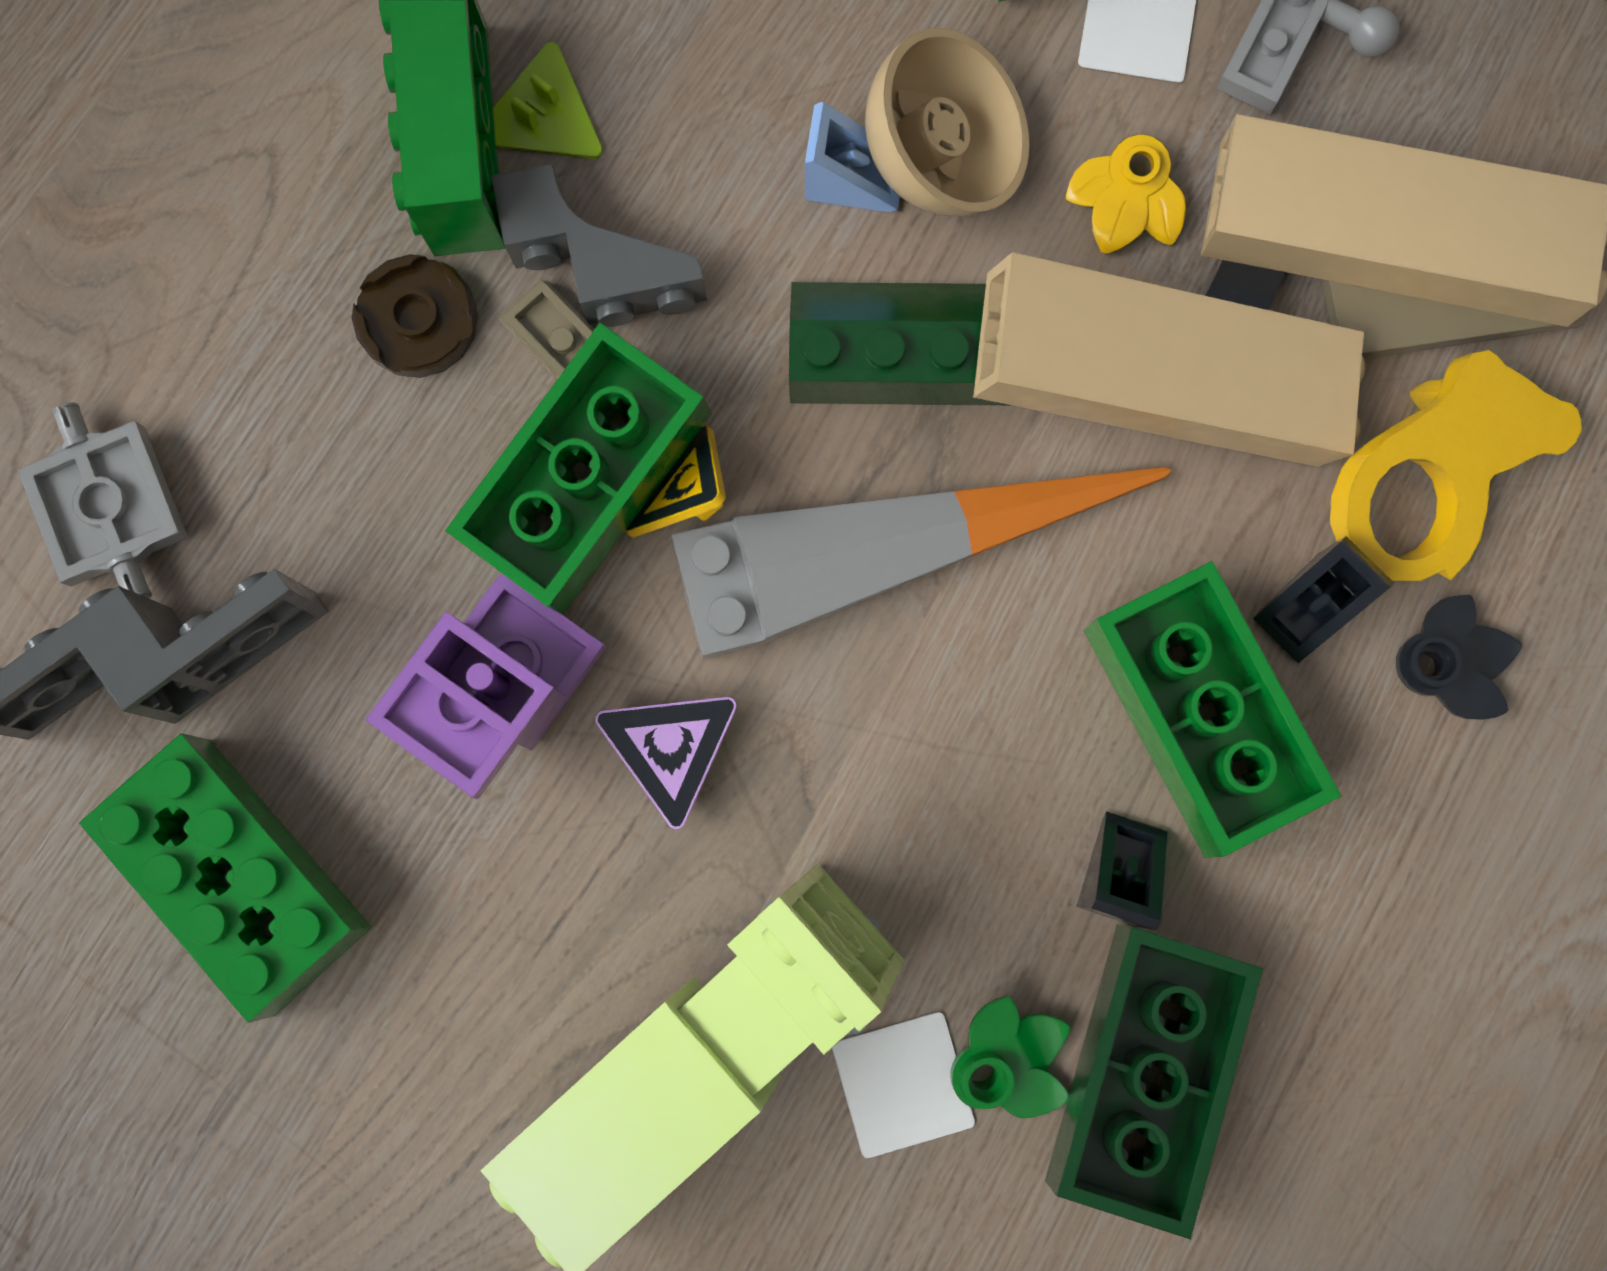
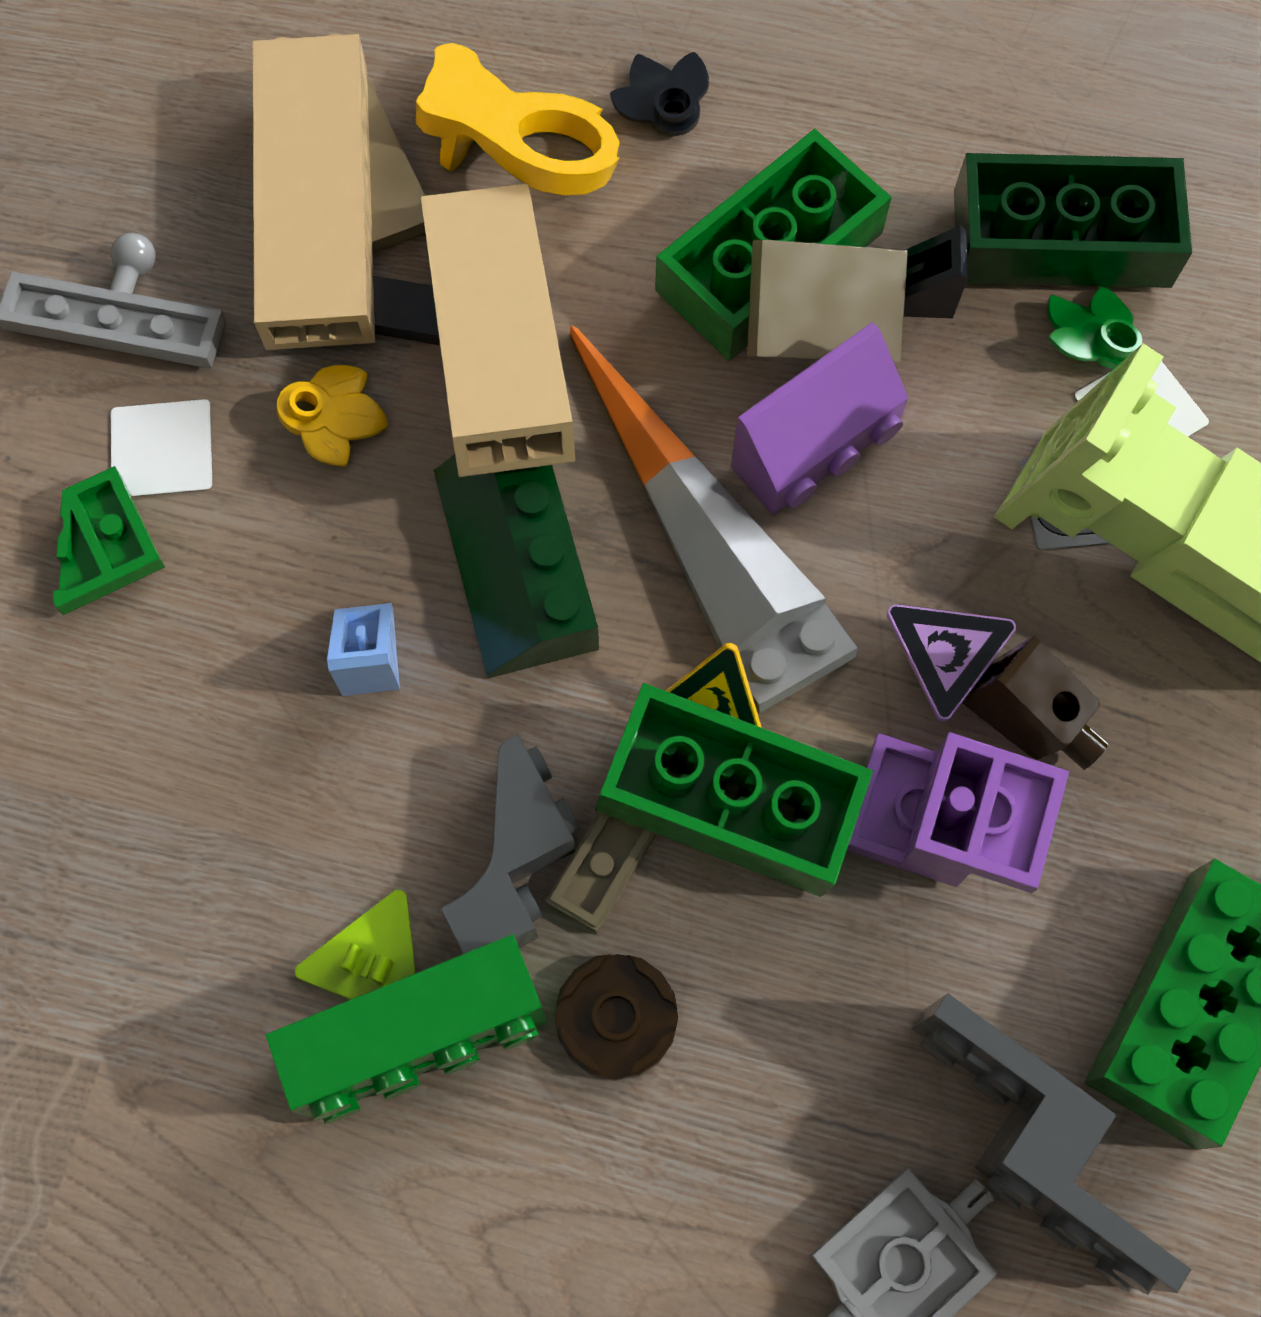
camera: 110 degrees left, 10 degrees down
tan piece [865,28,1029,216] -> none
black slope [1253,536,1394,663] -> none
none -> medium lavender slope [731,322,908,516]
none -> dark tan tile [747,240,908,362]
none -> dark brown torso [962,635,1108,770]

